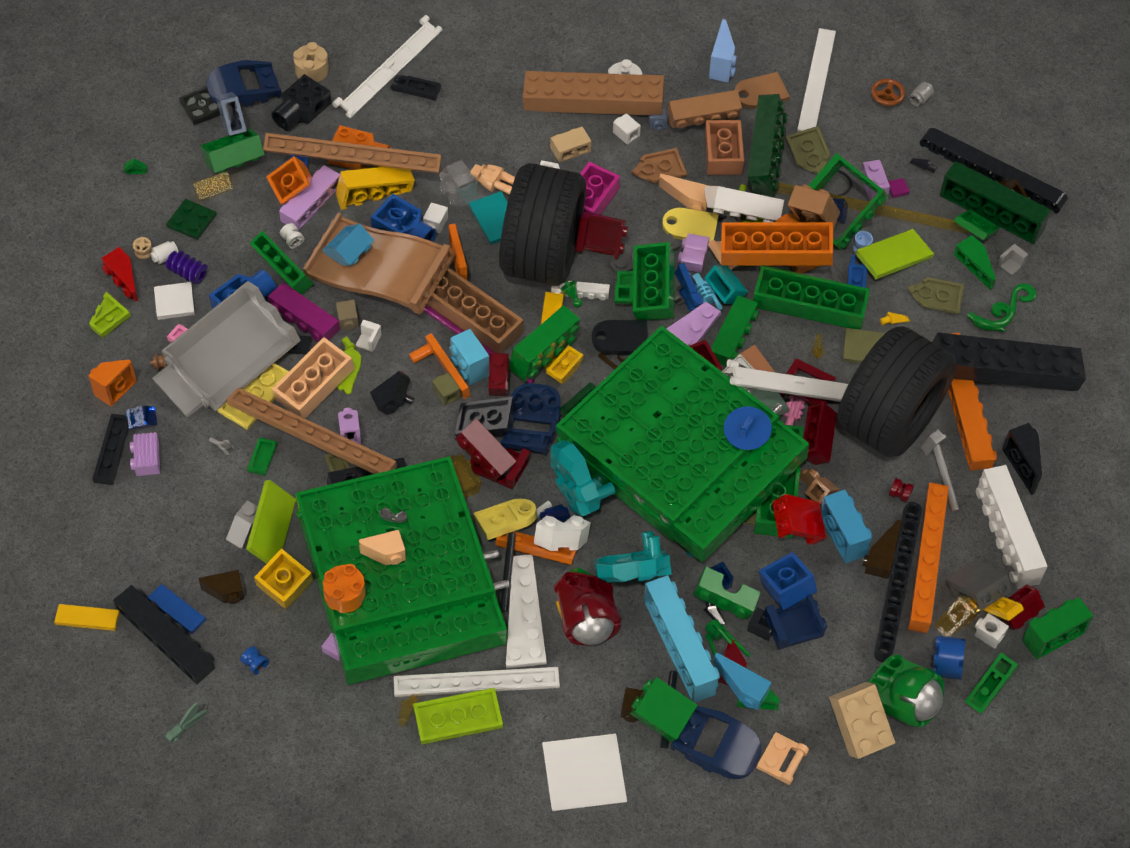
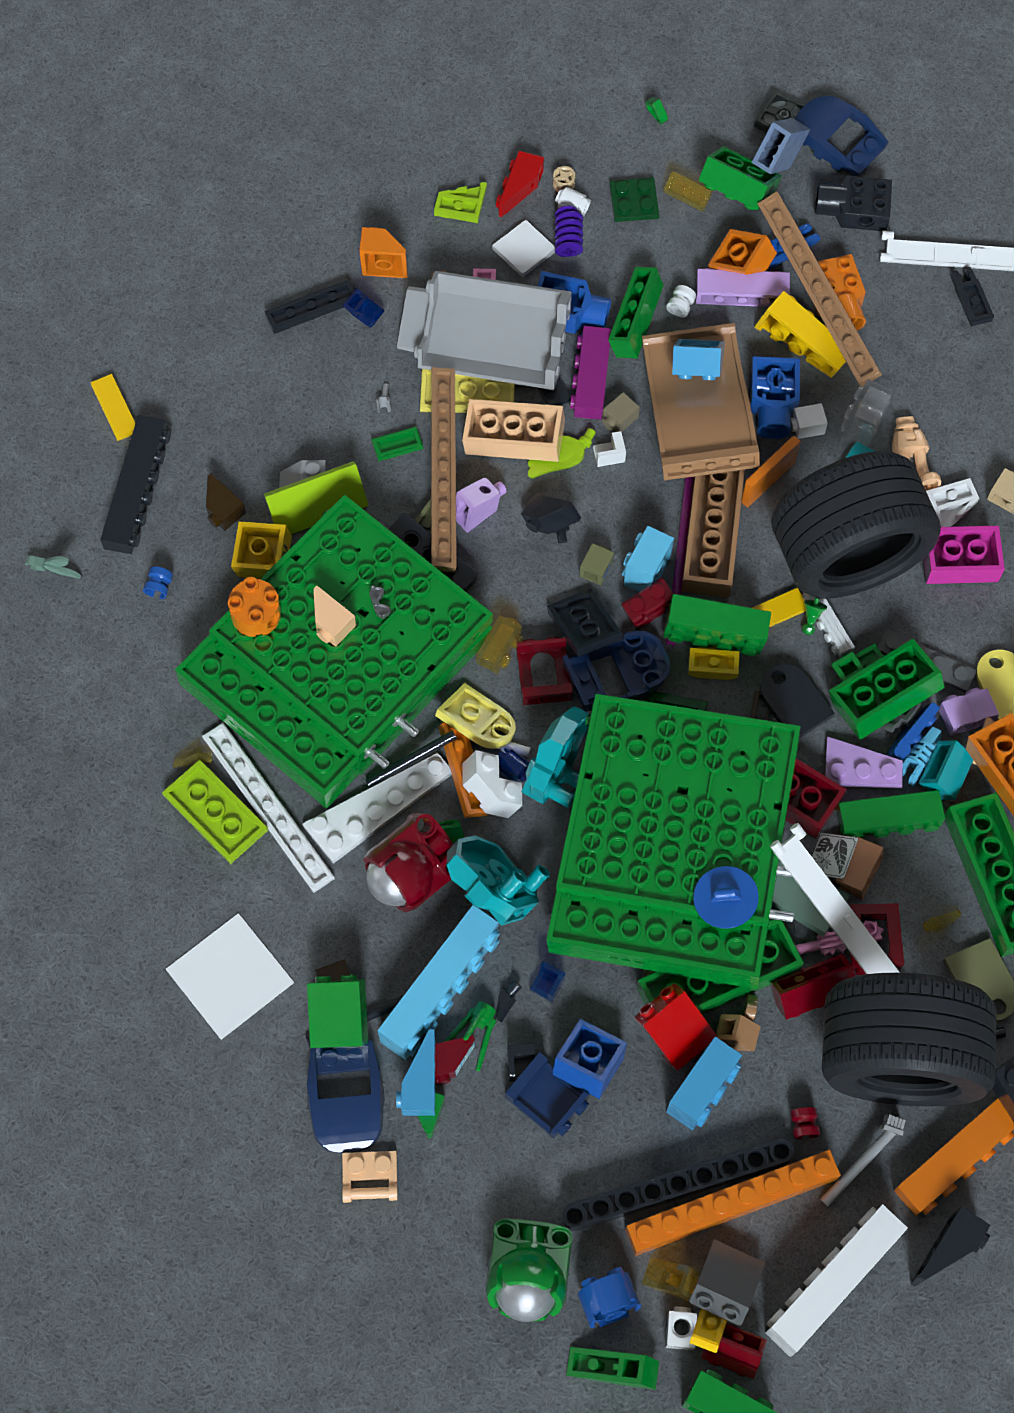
camera: 60 degrees right, 10 degrees up
lavender brick [130,432,160,476] -> none
blue tile [147,584,206,634] -> none
tan brick [293,42,329,82] -> none
orange piece [409,333,471,399] -> none
brick [455,418,516,481] -> none
dark red panel [575,212,628,259] -> none
green arch [693,566,761,620] -> none
tan brick [829,682,895,759] -> none
dark brown slope [862,520,902,579] -> none

